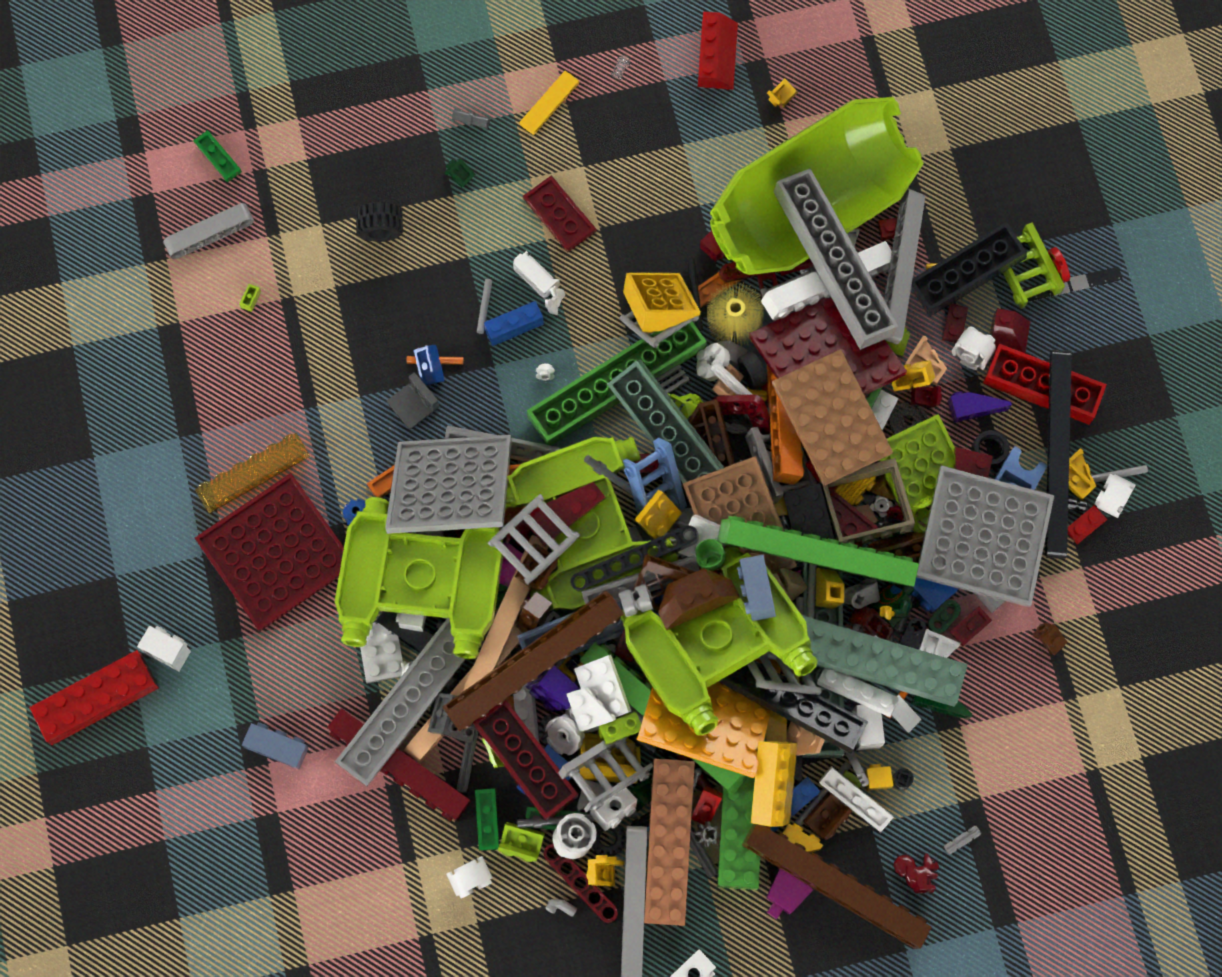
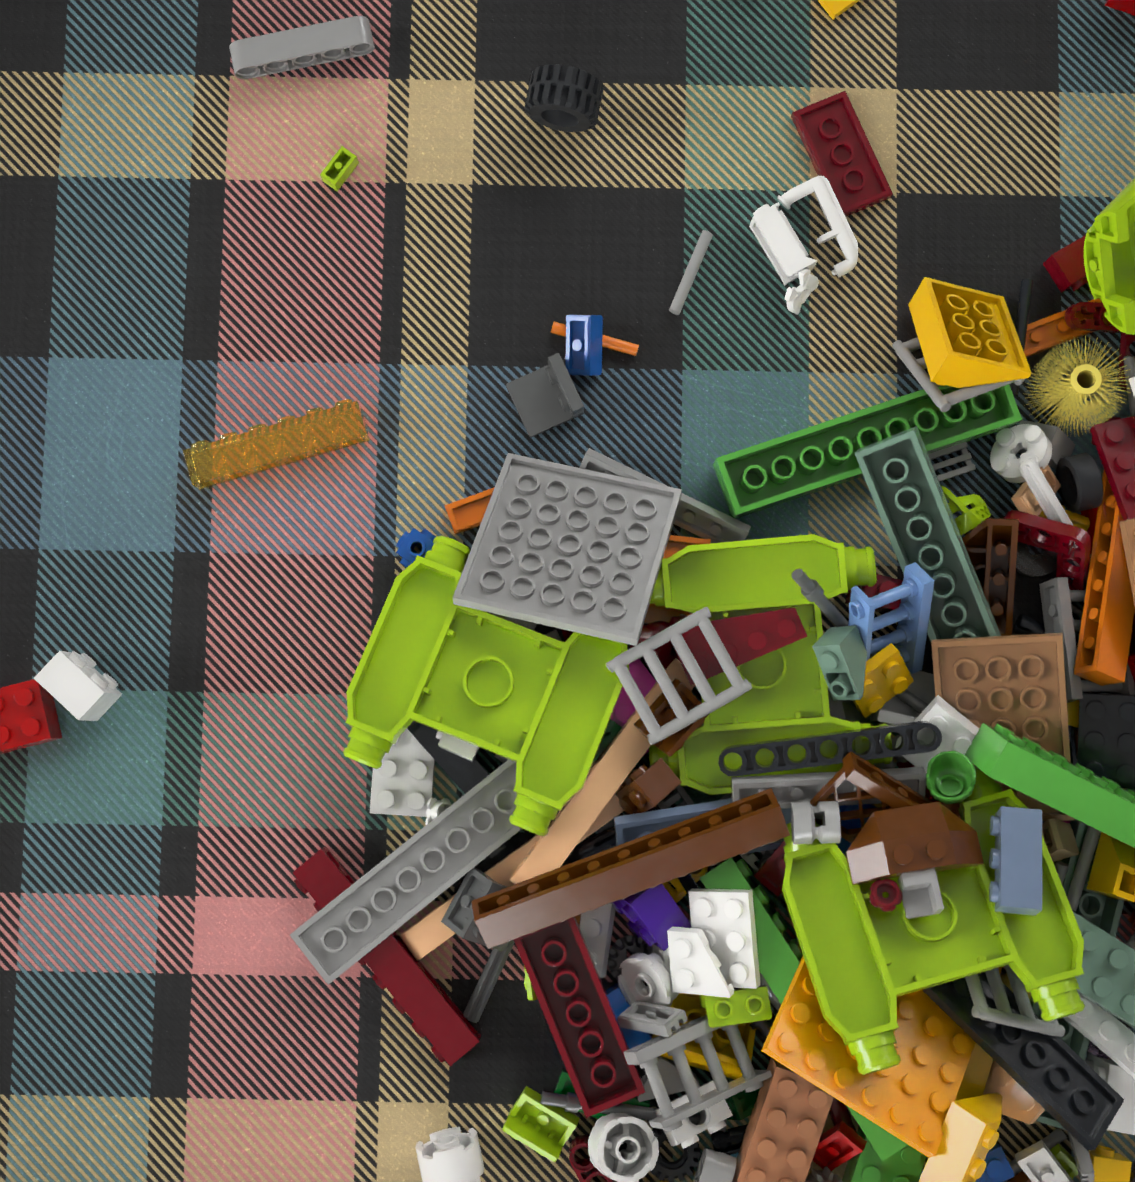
camera: 15 degrees right, 10 degrees up
dark red plate [195,473,344,632] -> none
sand blue brick [242,722,309,769] -> none
dark green bracket [444,158,476,188] -> none
green plate [475,788,499,851] -> none
blue brick [484,301,544,346] -> none
white plate [536,364,555,381] -> none
none -> light grey tile [617,1001,687,1037]
none -> white piece [777,176,858,278]
none -> sand green slope [812,625,867,701]
none -> dark red plate [869,879,903,912]
none -> light grey panel [898,868,944,919]

